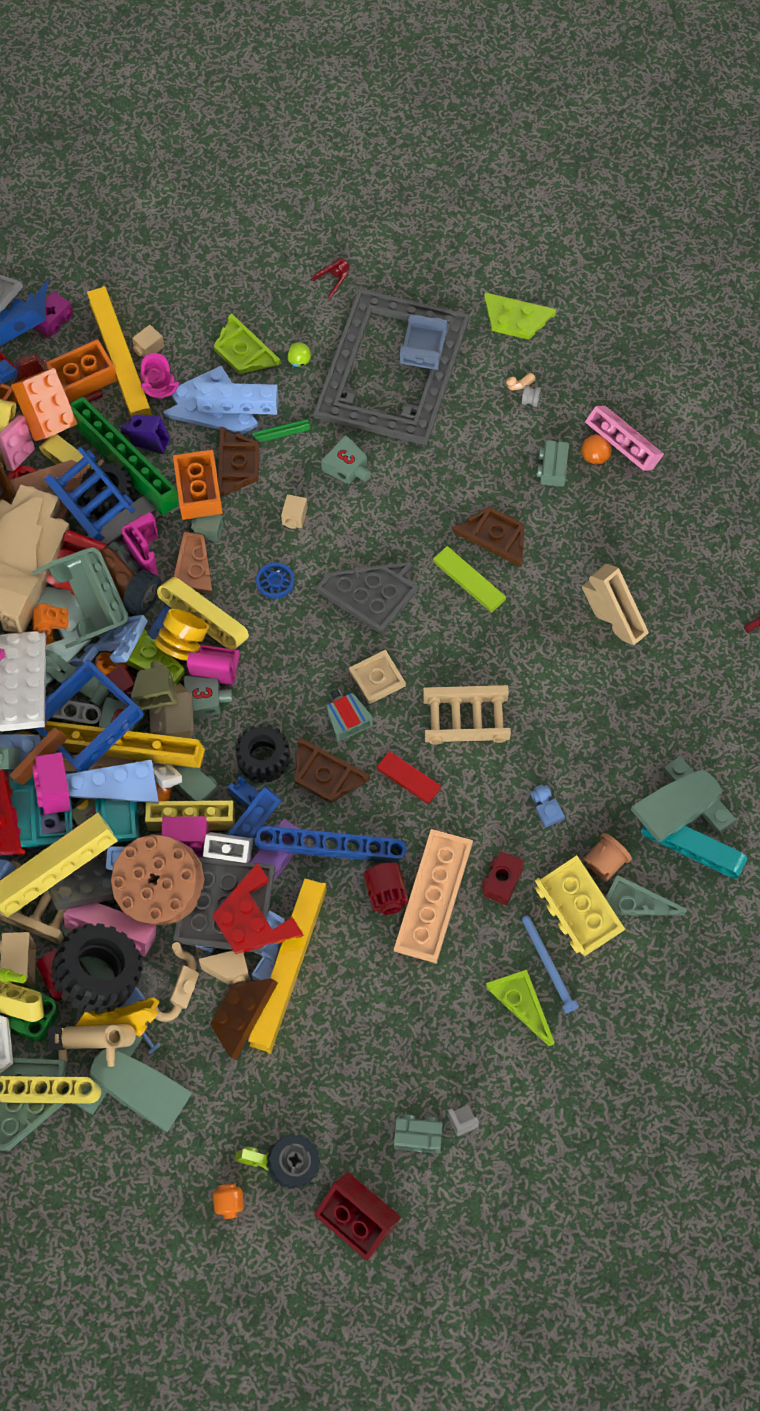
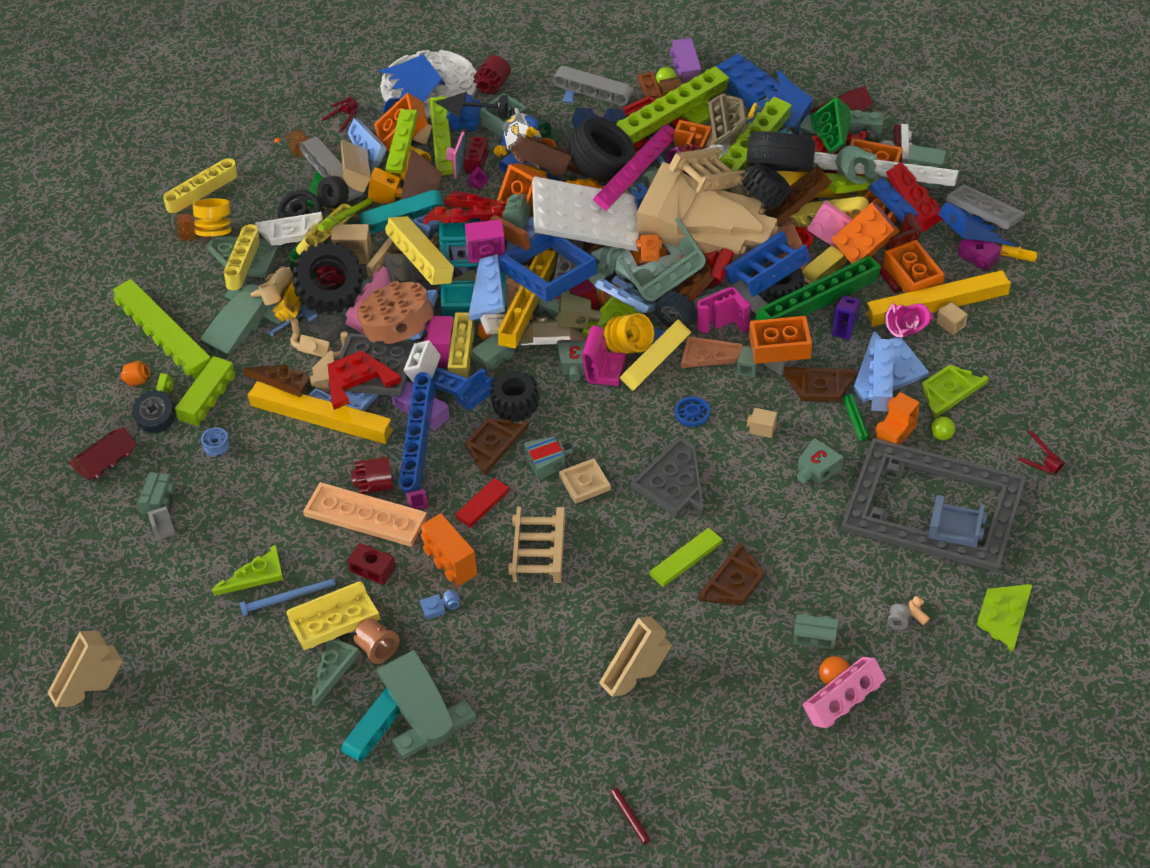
camera: 95 degrees right, 15 degrees down
none -> tan brick [48,631,123,707]
none -> lime brick [113,279,211,380]
none -> lime brick [175,356,236,426]
none -> medium blue wheel [201,427,230,457]
none -> magenta slope [406,488,429,510]
none -> orange brick [421,513,478,587]
none -> orange brick [875,392,920,445]
none -> yellow axle [1001,244,1038,262]

